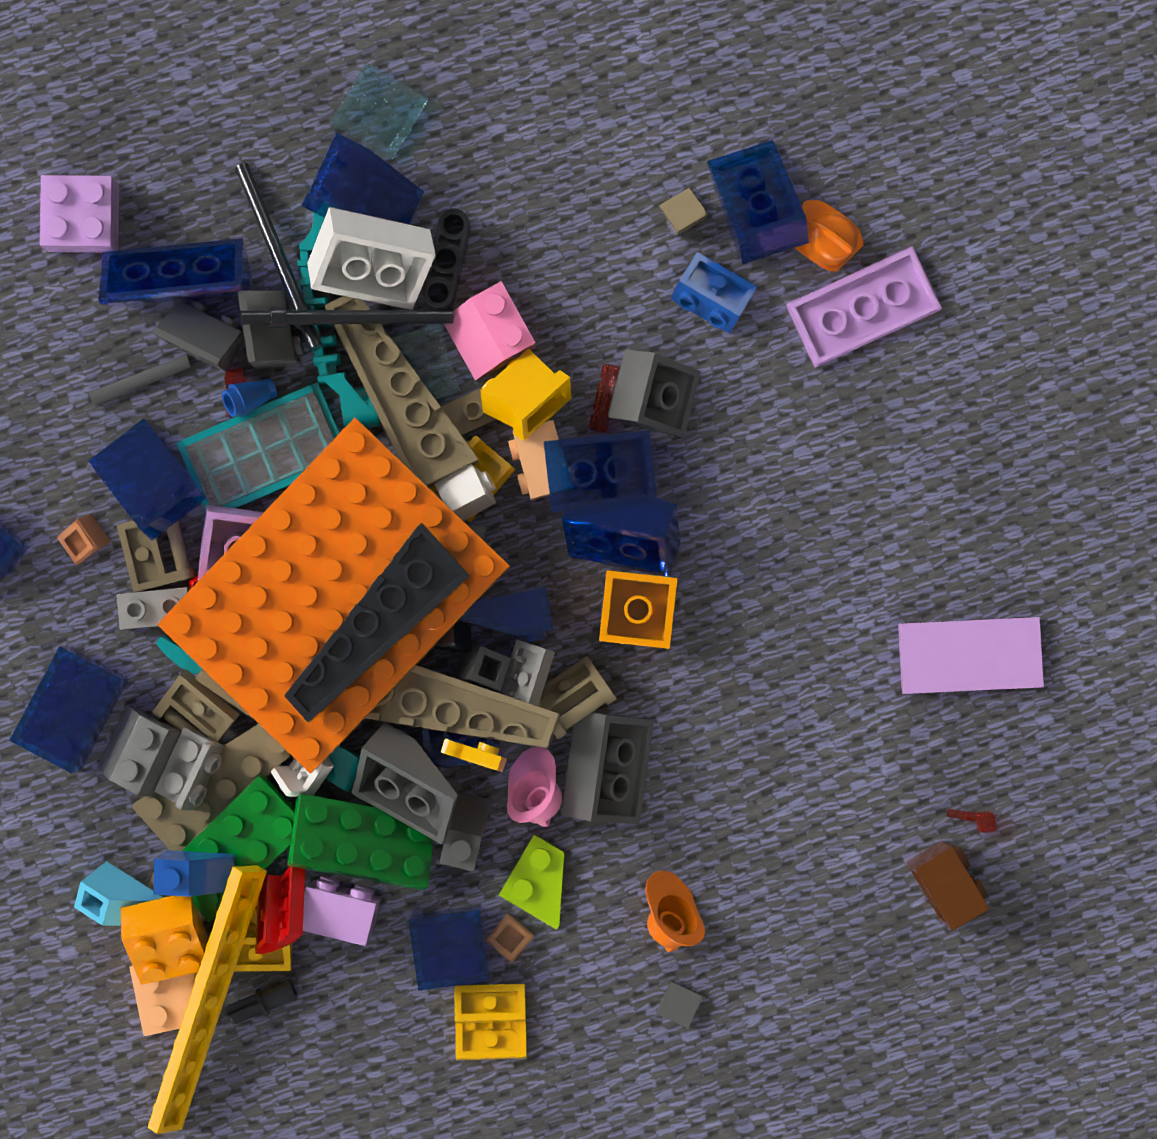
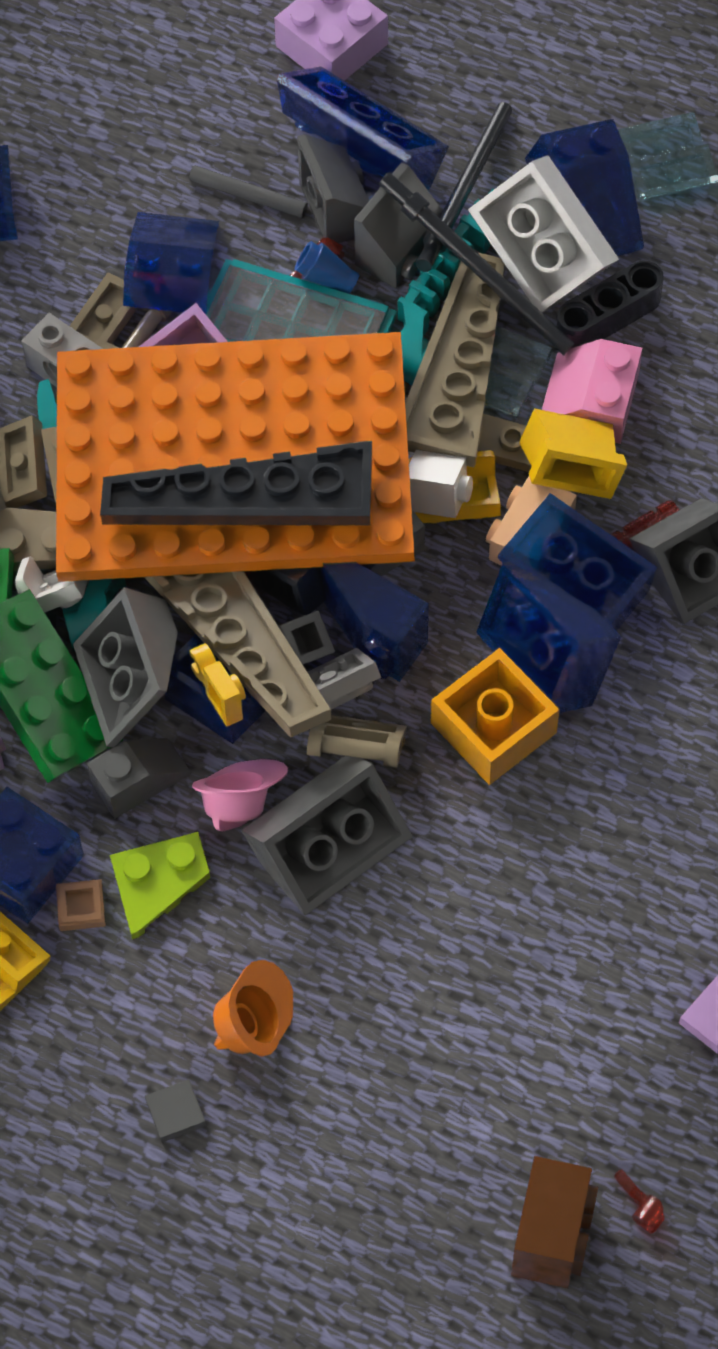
camera: 45 degrees right, 25 degrees down
nougat slope [57,514,111,566] -> none

